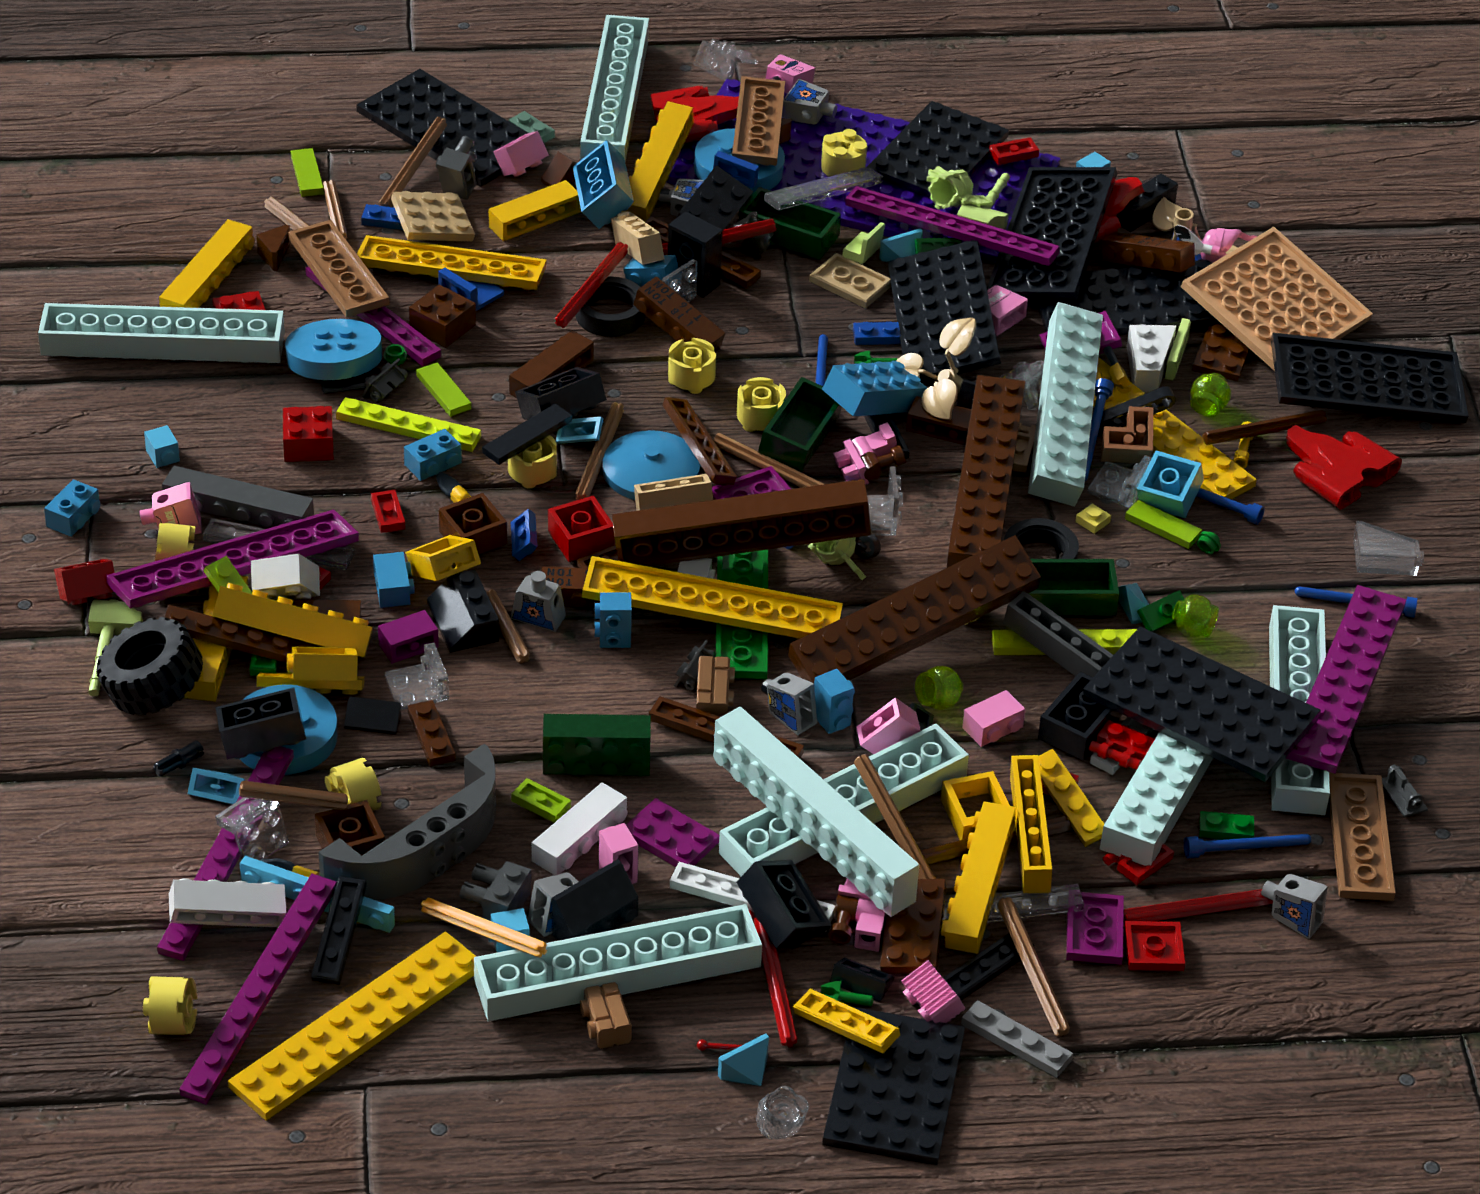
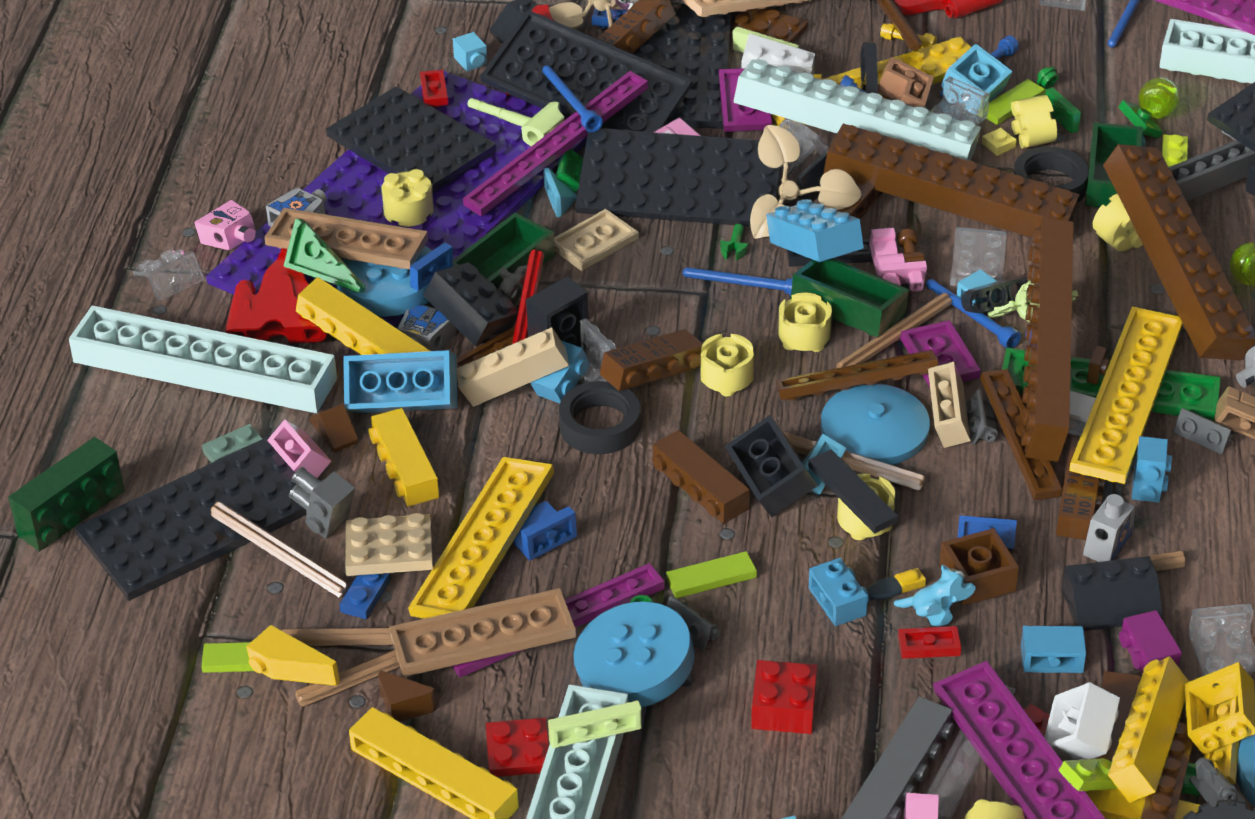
camera: 75 degrees left, 0 degrees up
neon yellow plate [336,397,481,452] -> none
yellow window [405,535,481,581] -> none
reddish brown brick [409,284,476,348] -> none
red brick [548,495,614,562] -> none
red axle [555,242,628,328] -> none
clear tile [764,167,883,210] -> none
yellowish green panel [842,222,885,264] -> none
blue plate [853,321,901,345] -> none
yellowish green helmet [926,166,993,210] -> none
clear neon green piece [1190,373,1231,417] -> none
none -> dark green piece [8,436,125,552]
none -> yellow slope [246,625,340,686]
none -> wing [284,218,366,293]
none -> blue piece [542,65,603,132]
none -> yellowish green tile [548,701,641,748]
none -> medium azure animal [894,565,975,626]
none -> light yellow brick [1011,95,1057,149]
none -> green plate [1045,87,1081,134]
none -> reddish brown plate [1087,346,1109,385]
none -> dark grey hinge [1189,758,1247,807]

